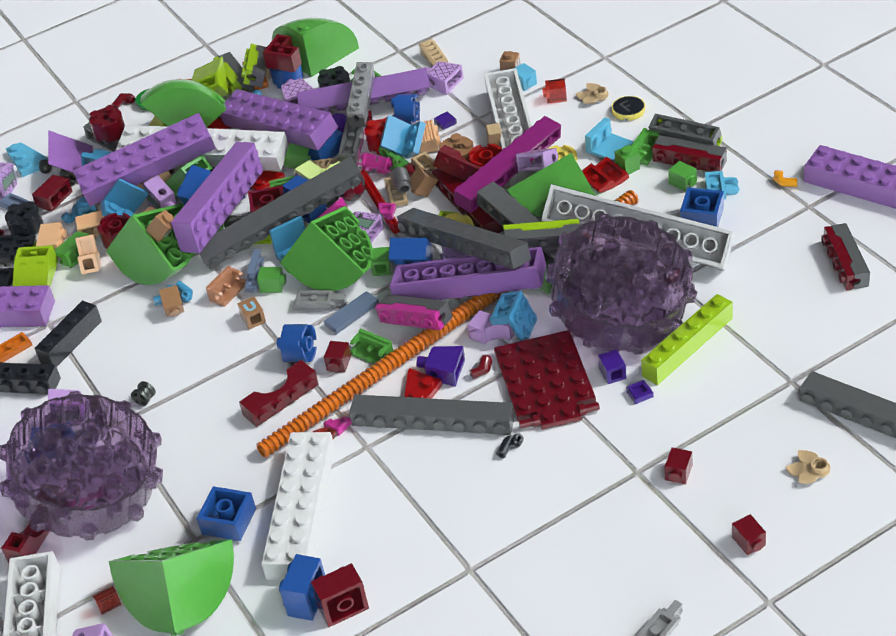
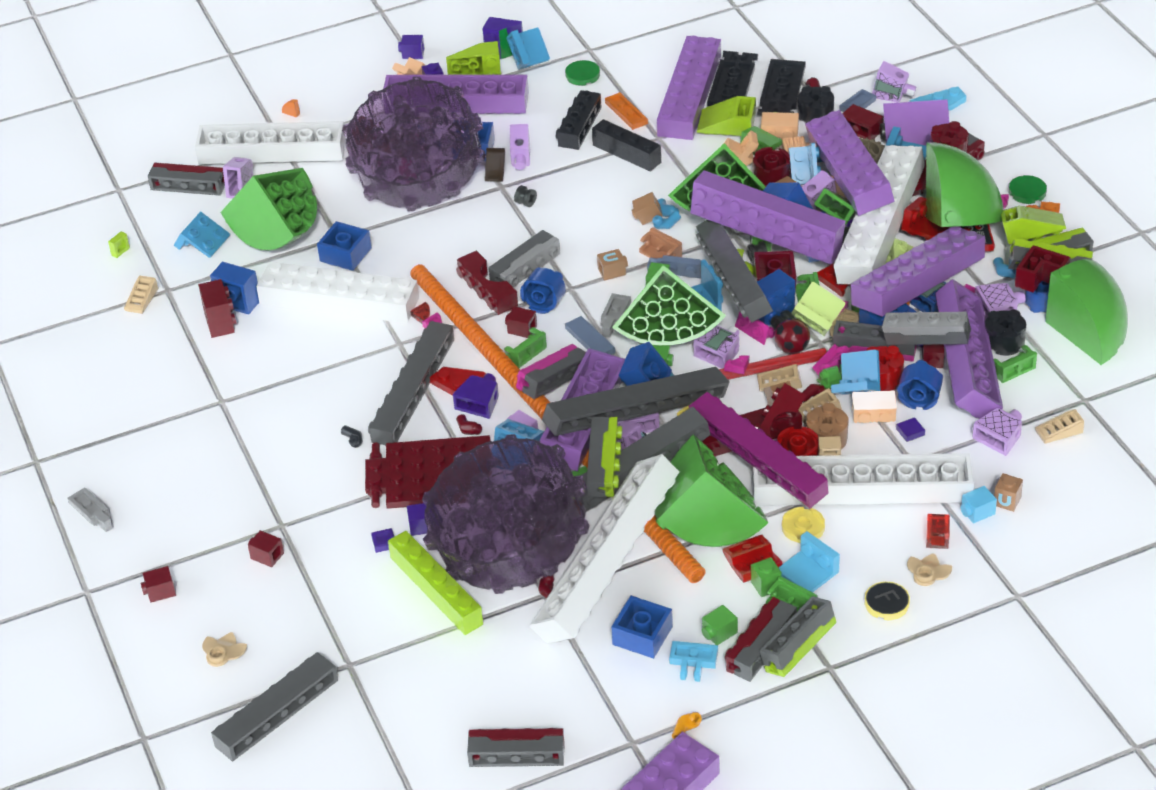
camera: 95 degrees right, 0 degrees up
dark red arm [112,93,135,109] -> none
medium nougat brick [146,210,174,243] -> none
flat silver brick [390,167,412,194] -> none
lavender torso [516,148,558,172] -> none
none -> light grey piece [488,230,560,287]

